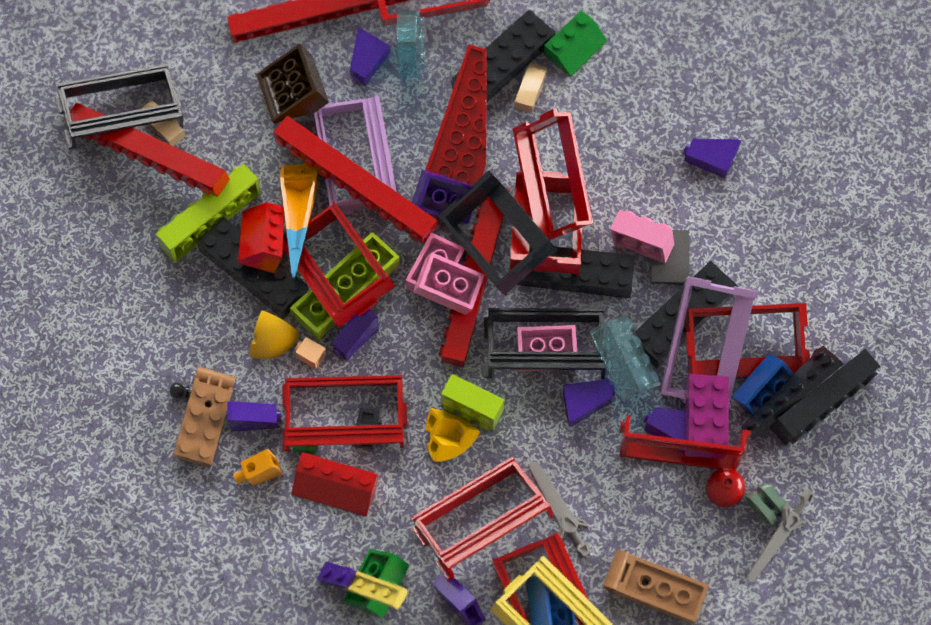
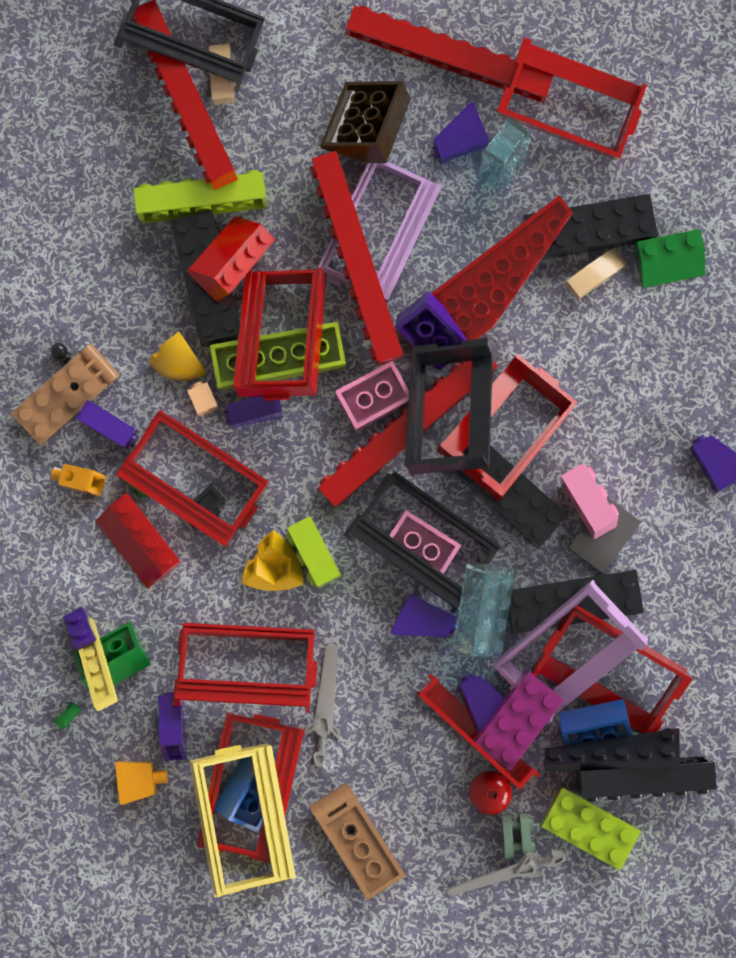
camera: 35 degrees right, 15 degrees up
light orange plate [280,164,319,278] -> none
bright pink brick [413,252,484,315] -> none
red piece [512,109,593,241] -> none
none -> lime brick [539,786,641,871]

